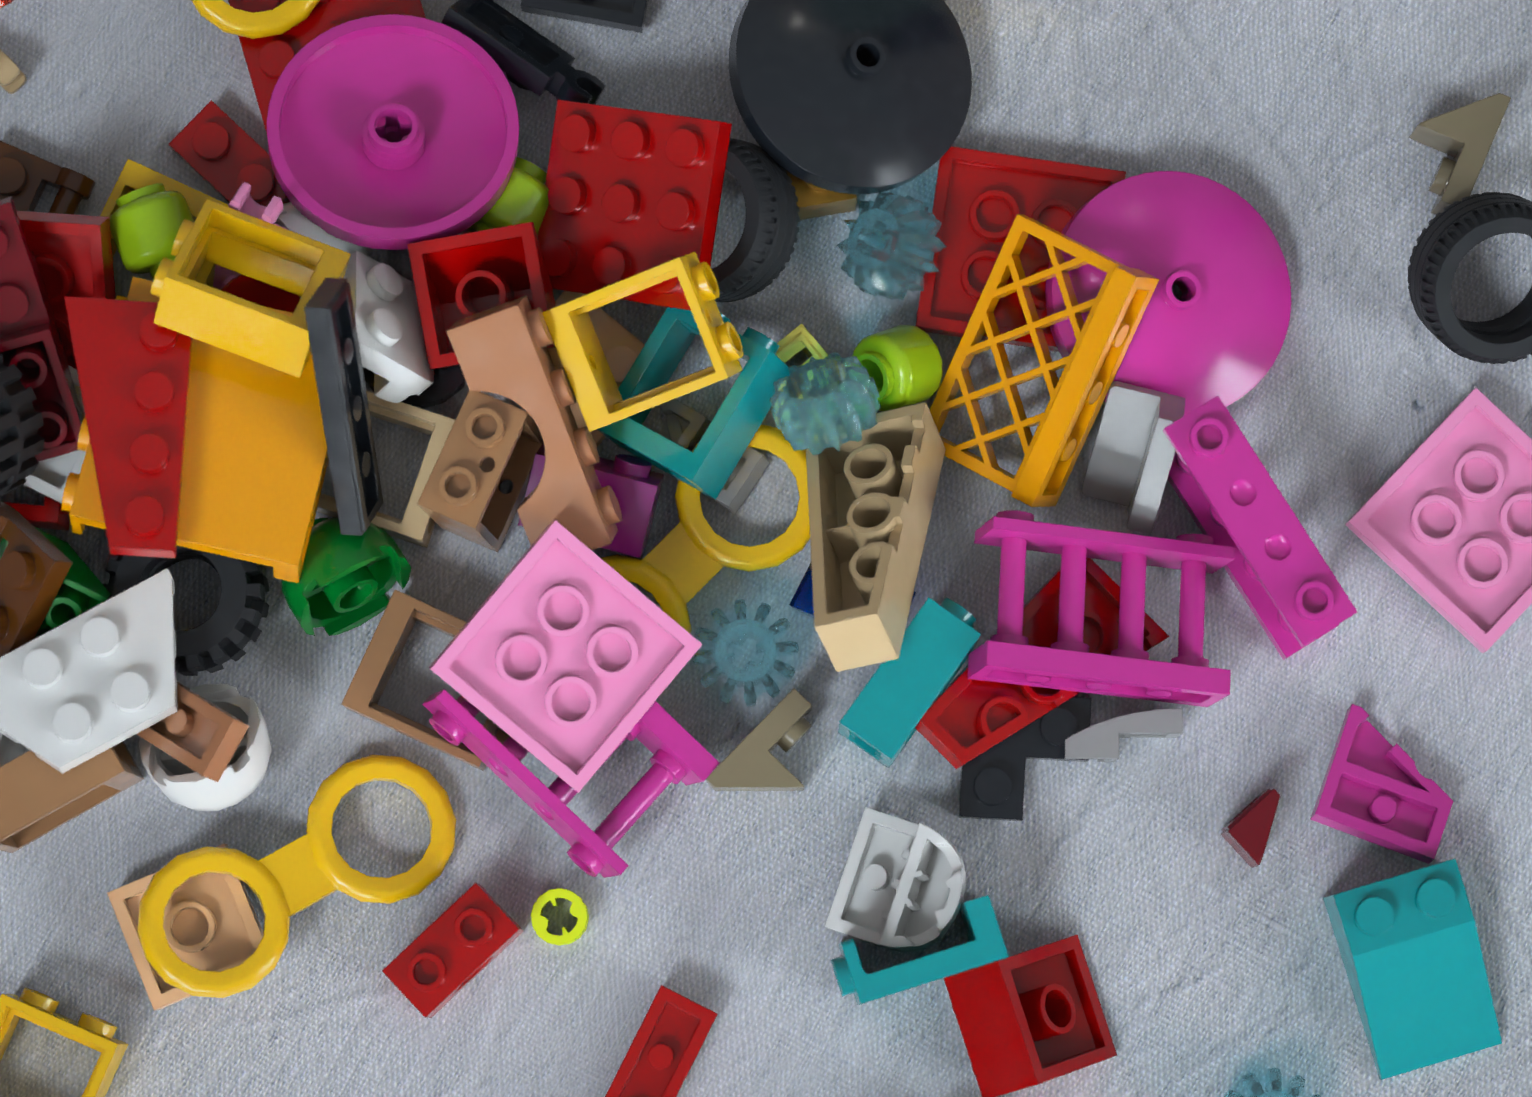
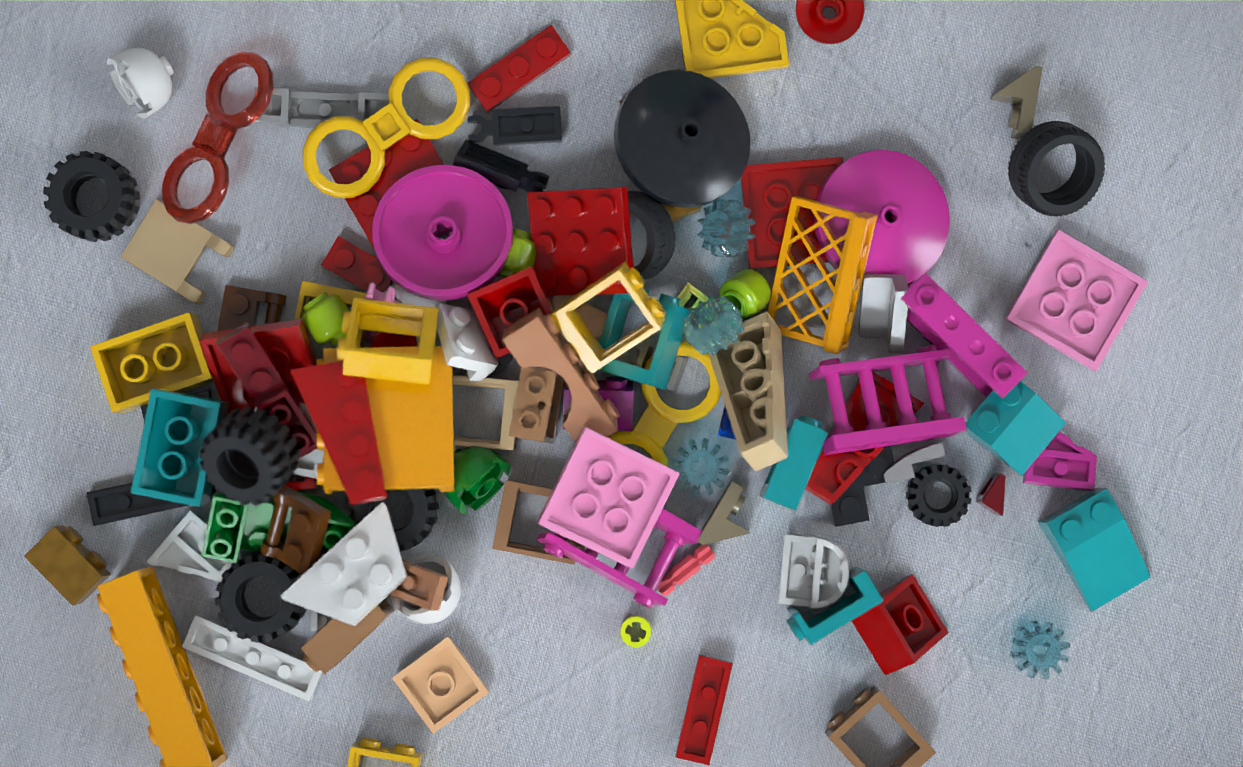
camera: 10 degrees left, 5 degrees up
yellow bar [137,754,456,998] -> none
black tile [304,278,384,536] -> none
red brick [382,883,524,1018] -> none
none -> coral axle [657,544,715,596]
none -> black tyre [906,464,972,527]
none -> teal slope [966,381,1066,477]

